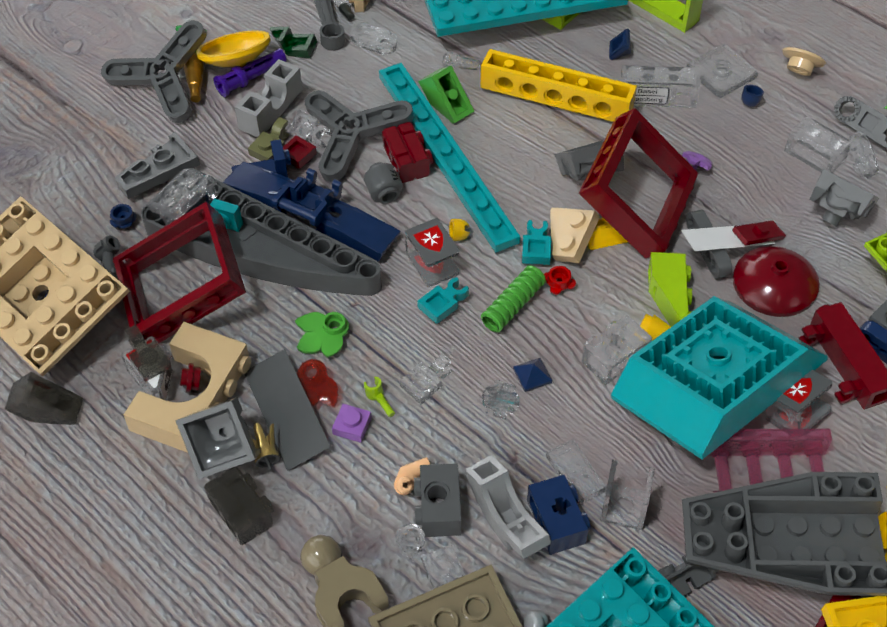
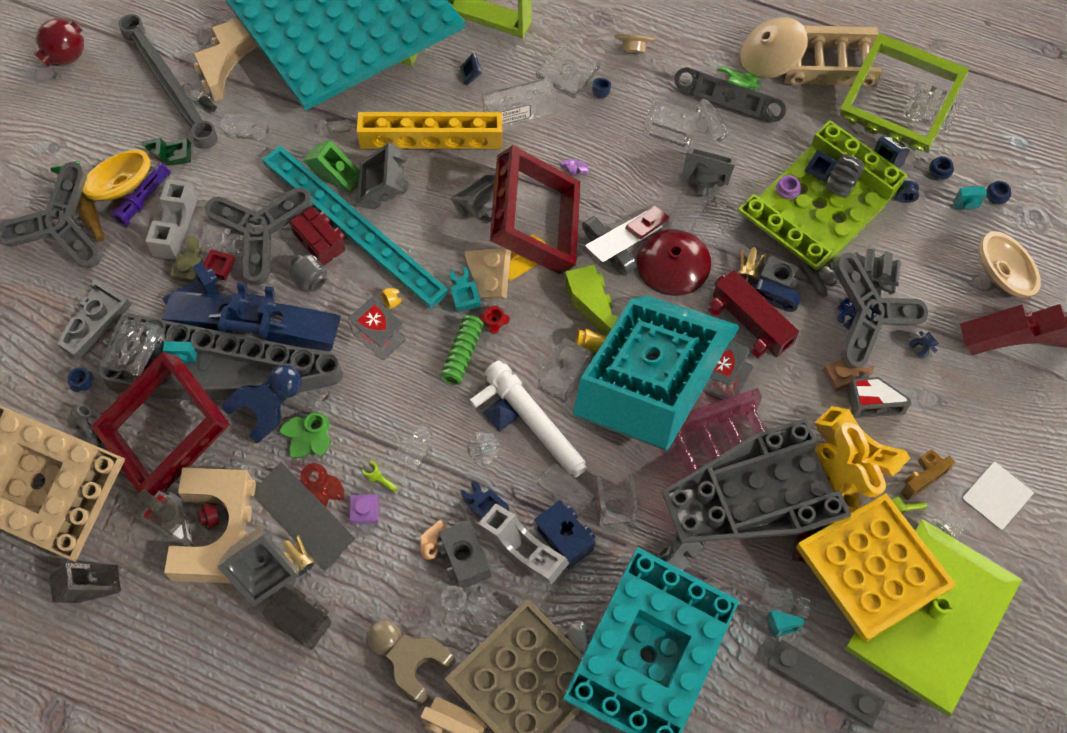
camera: 20 degrees left, 10 degrees up
teal plate [417,277,469,324] -> none
none -> dark blue piece [221,365,302,444]
none -> dark grey brick [357,143,409,209]
none -> dark blue plate [461,481,509,520]
none -> white cylinder [470,361,587,478]
none -> pearl gold piece [738,247,767,284]

